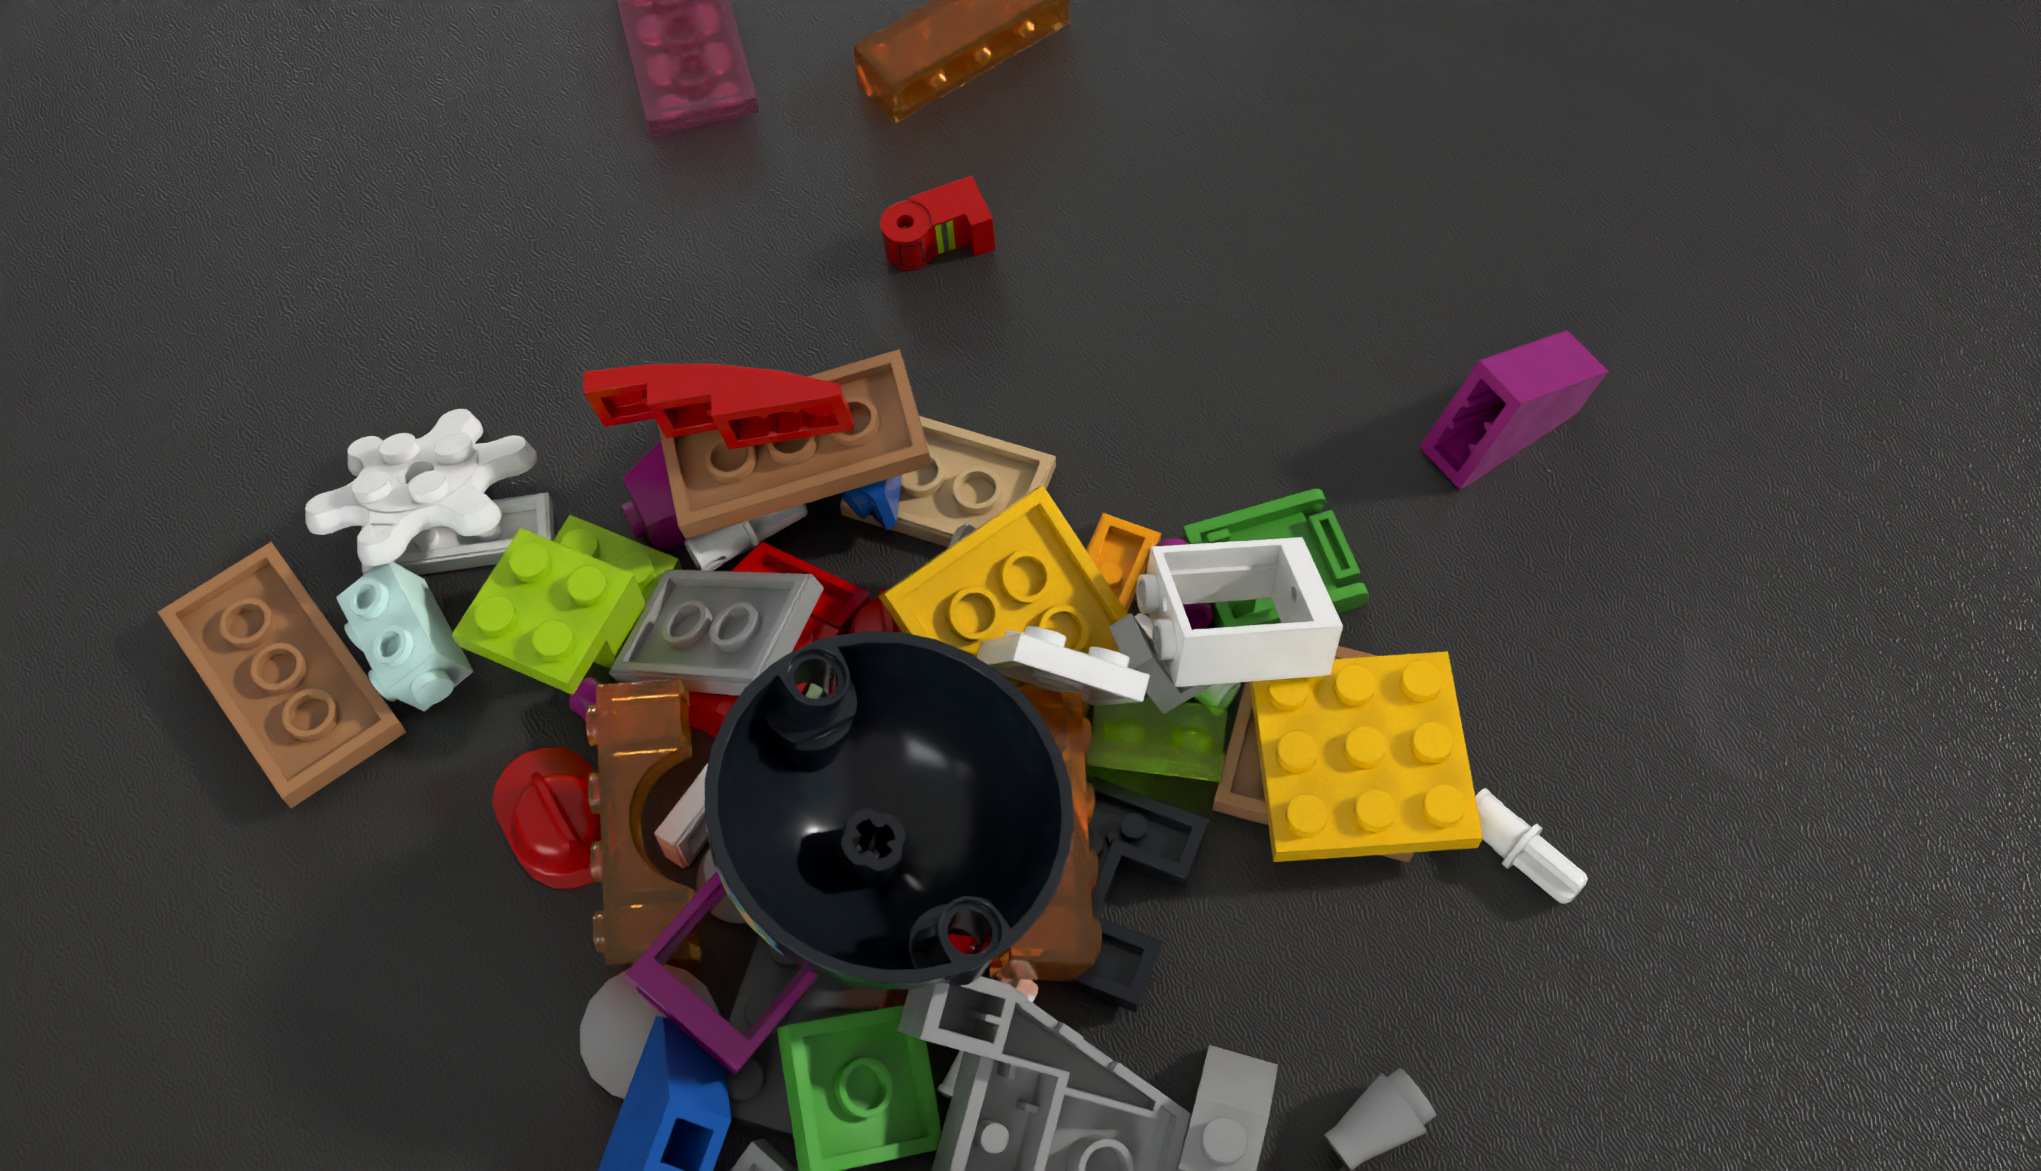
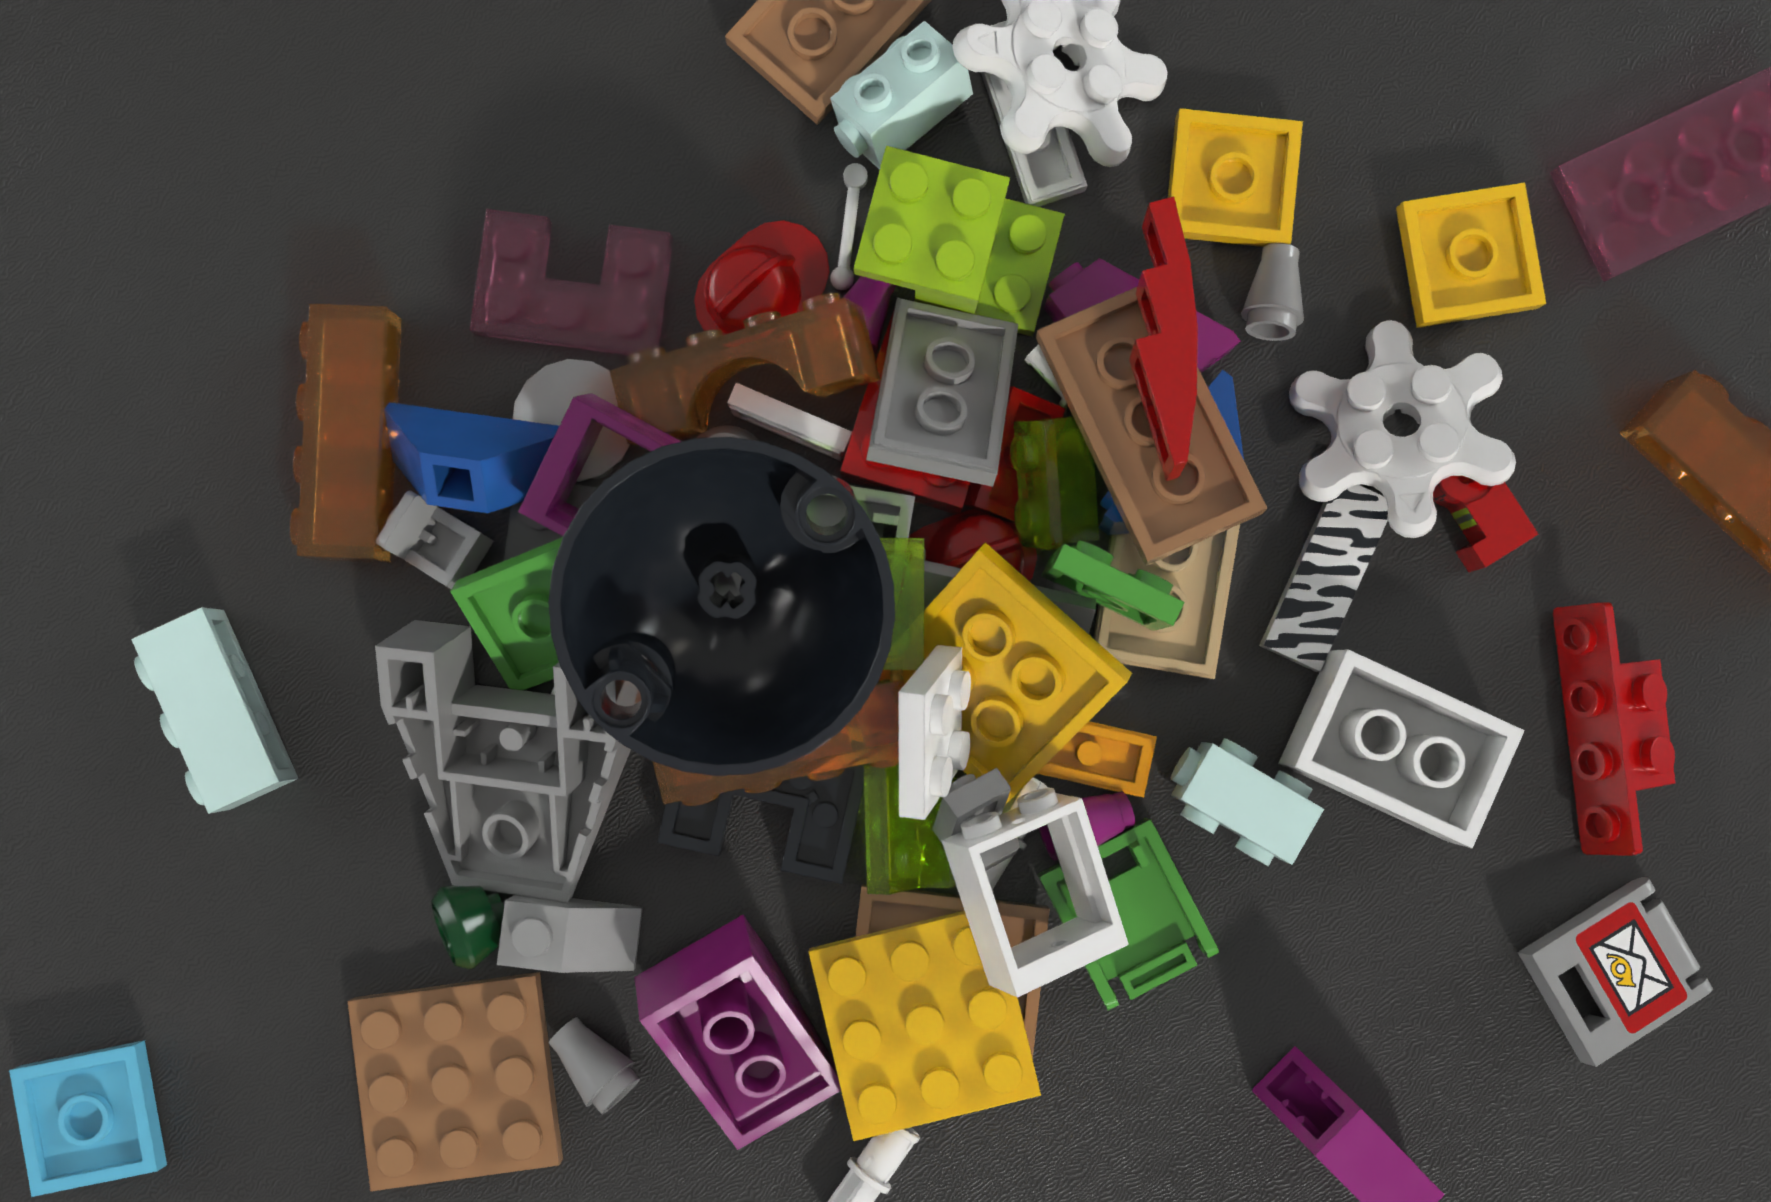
camera: 75 degrees right, 25 degrees up
none -> clear pink plate [469,209,673,358]
none -> magenta slope [634,914,841,1150]
none -> white hinge [830,163,868,290]
none -> clear neon green bracket [1010,416,1099,550]
none -> bright green plate [1041,540,1185,631]
none -> yellow plate [1168,108,1303,247]
none -> light aqua brick [1171,738,1324,866]
none -> light grey cone [1241,243,1304,341]
none -> tile [1259,485,1388,672]
none -> white brick [1278,649,1525,848]
none -> white plate [1289,320,1516,538]
none -> yellow plate [1396,182,1546,328]
none -> container [1517,877,1713,1067]
none -> red bracket [1553,602,1676,856]

